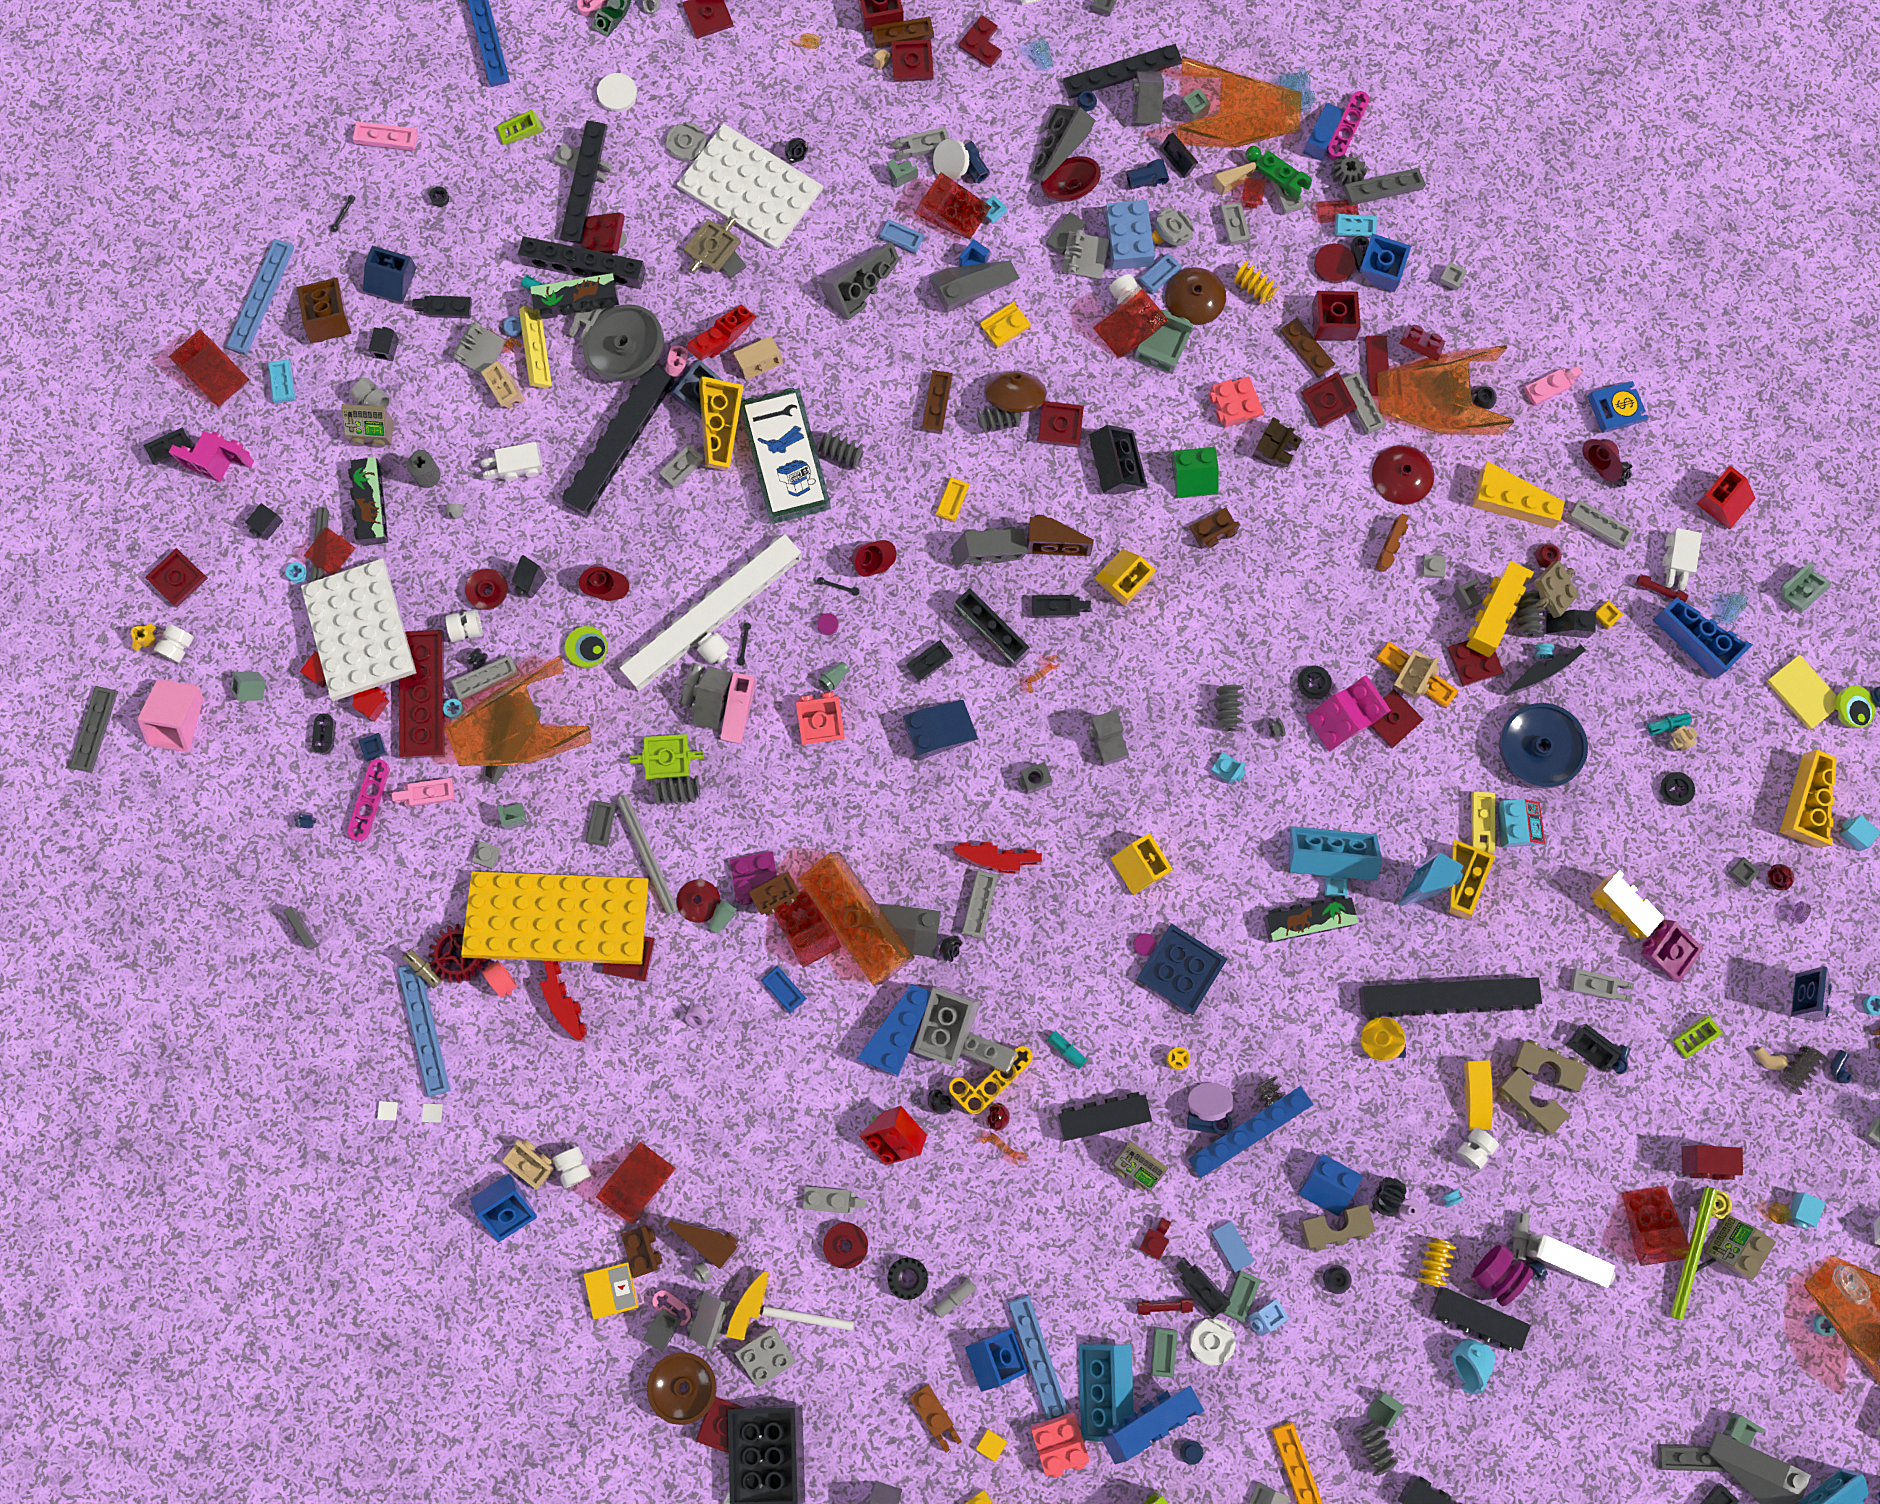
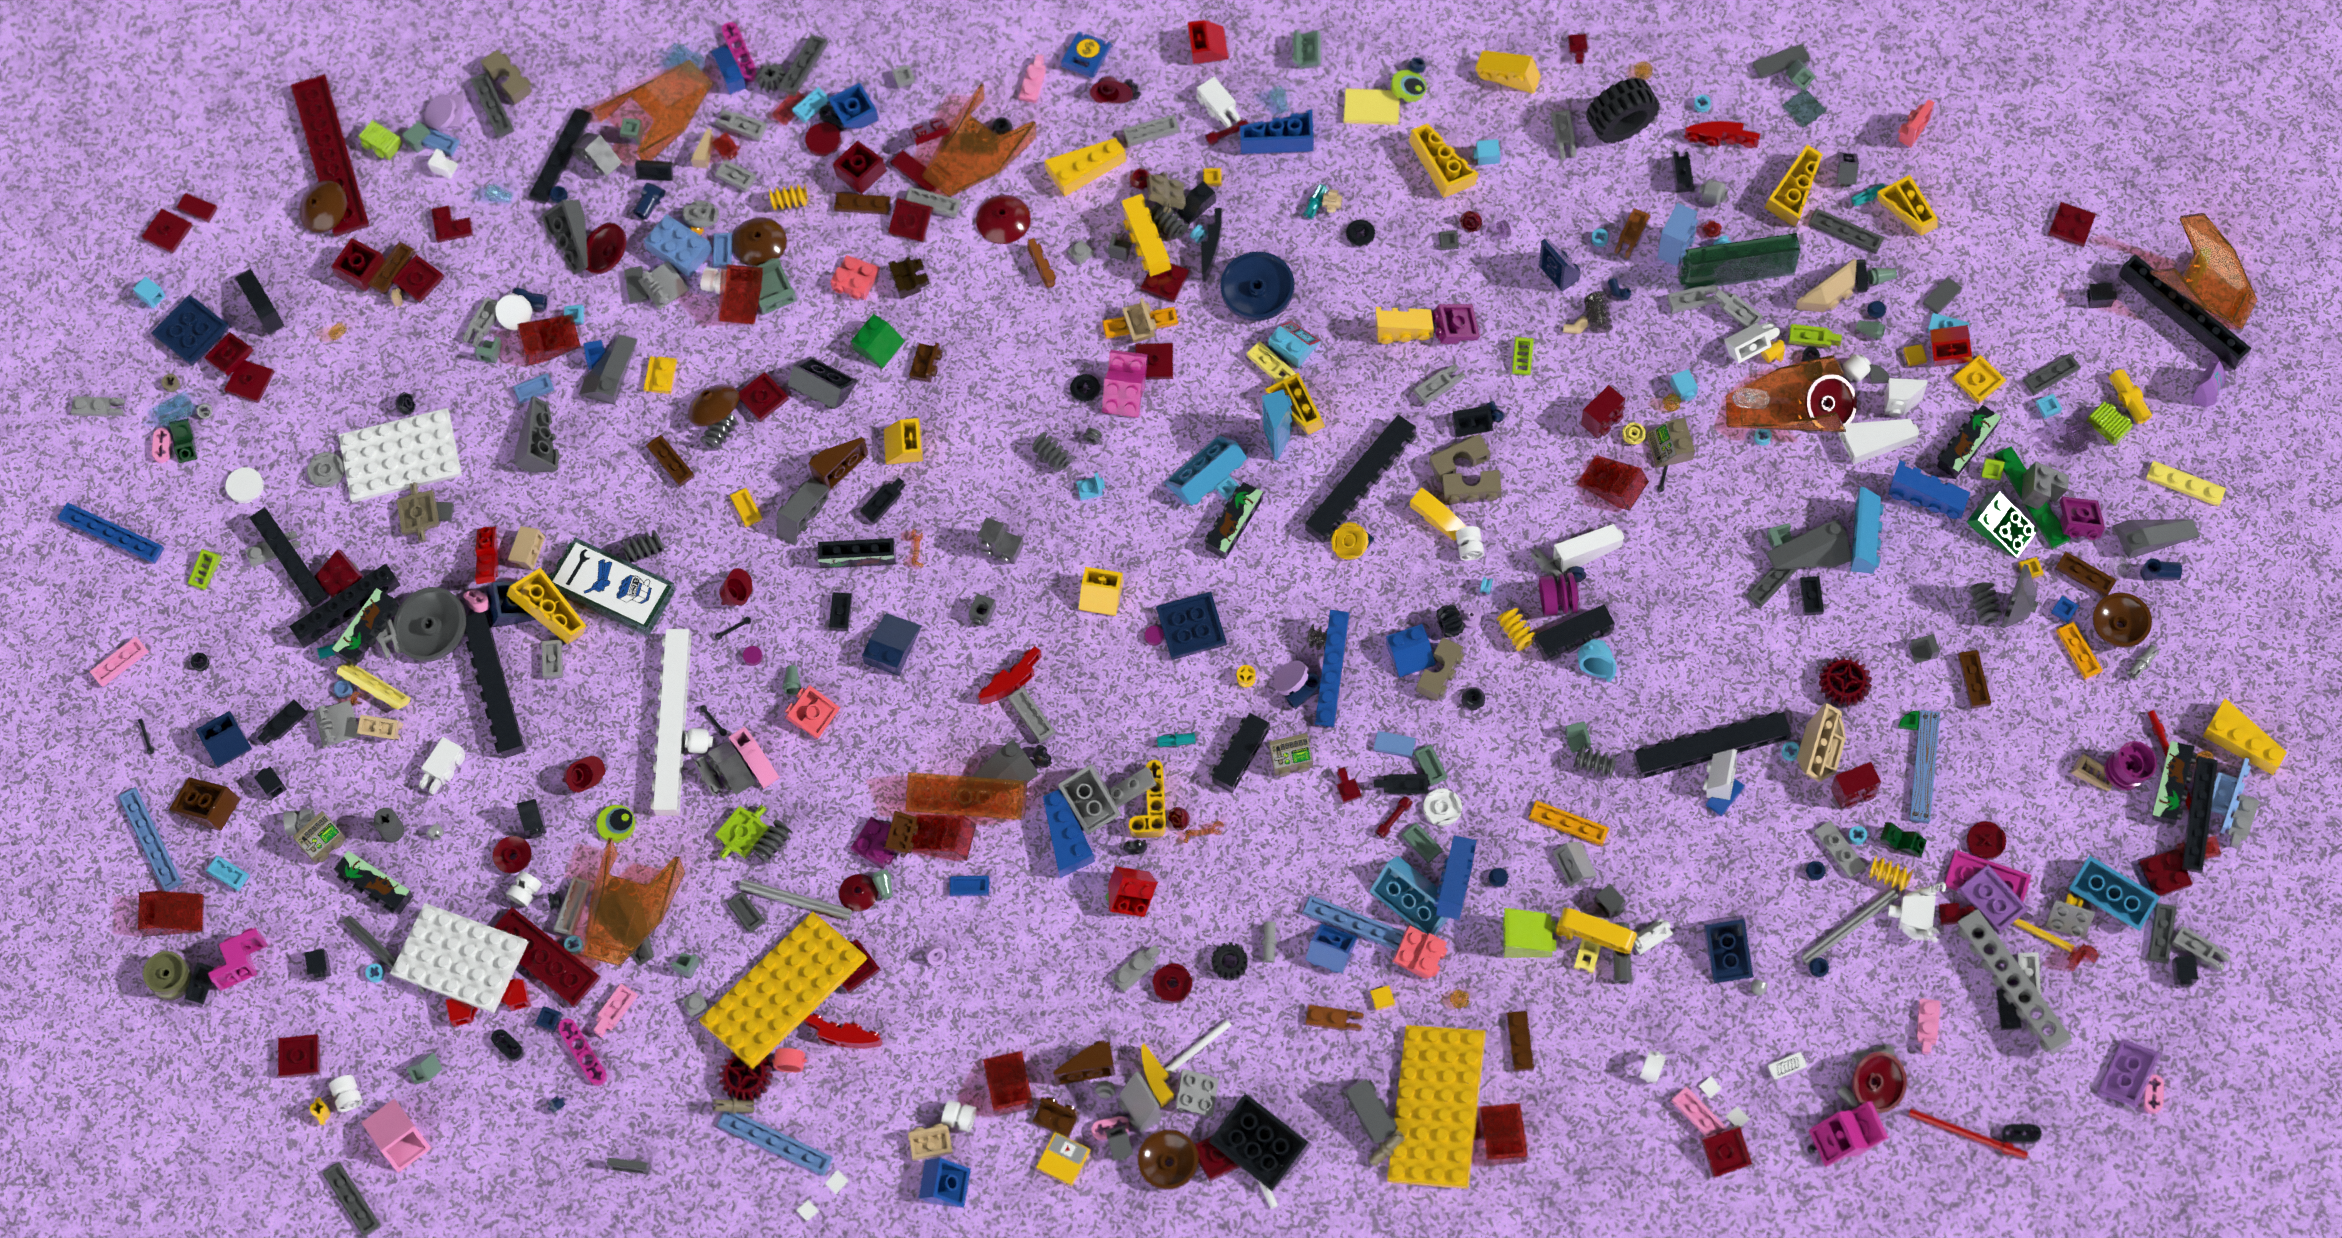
camera: 40 degrees left, 10 degrees down
clear red piece [304,527,356,576] -> none
green plate [1245,146,1312,200] -> none
light blue bracket [1247,1299,1289,1336] -> none
lime axle [1670,1186,1717,1320] -> none
none -> olive wheel [143,951,193,1000]

